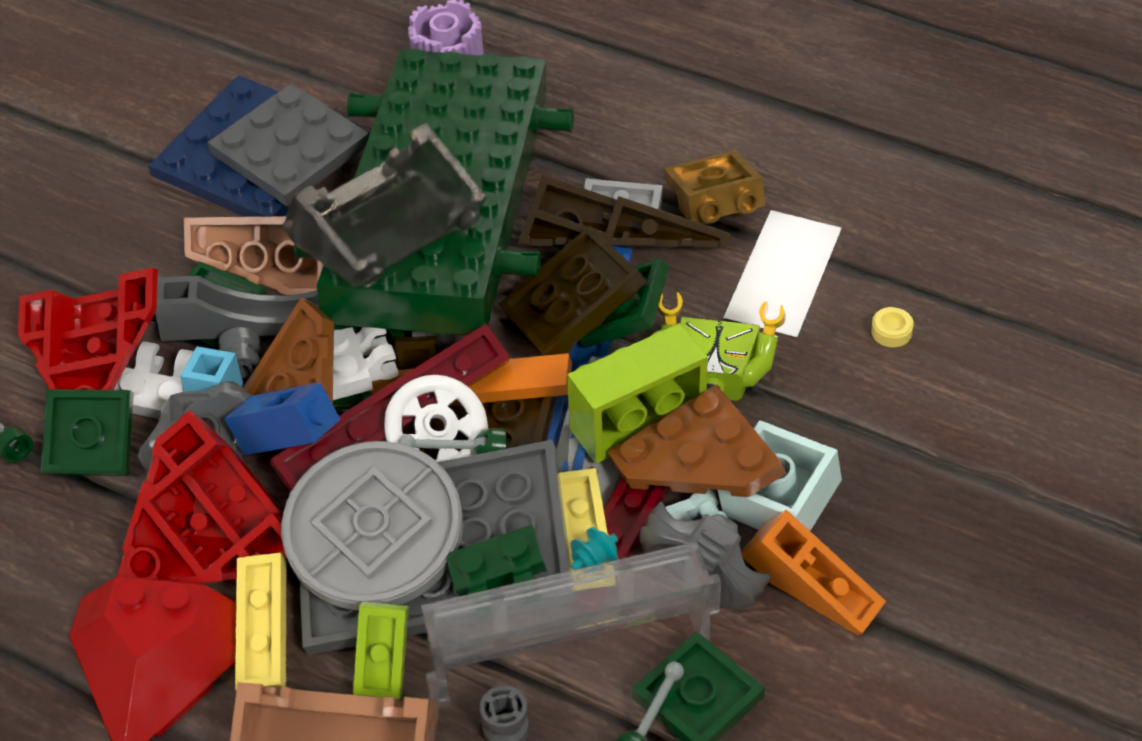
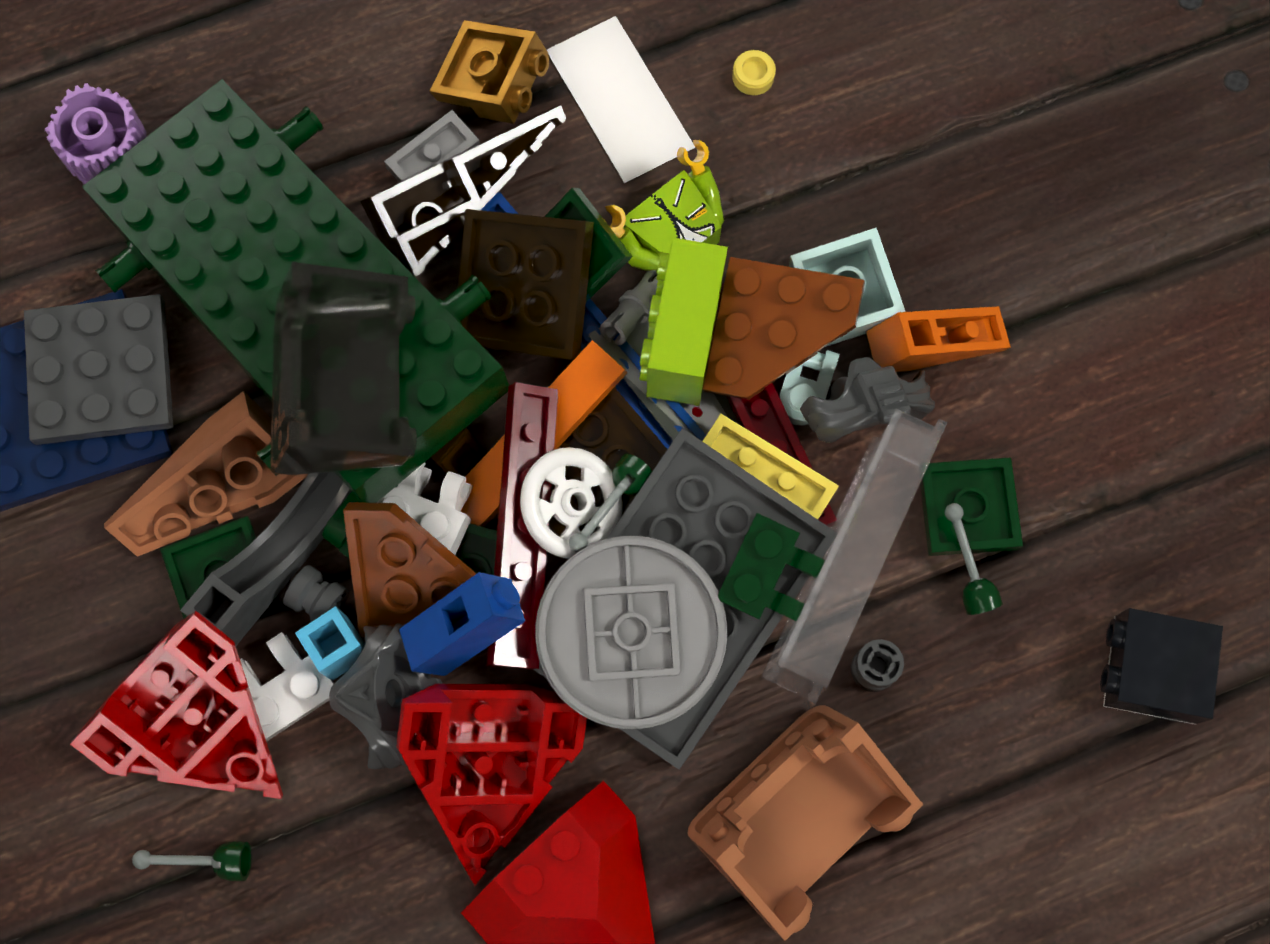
camera: 55 degrees left, 25 degrees up
dark green tile [41,389,134,476] -> none
light yellow plate [235,553,286,691] -> none
lime plate [353,602,409,700] -> none
teal wheel [570,527,618,579] -> none

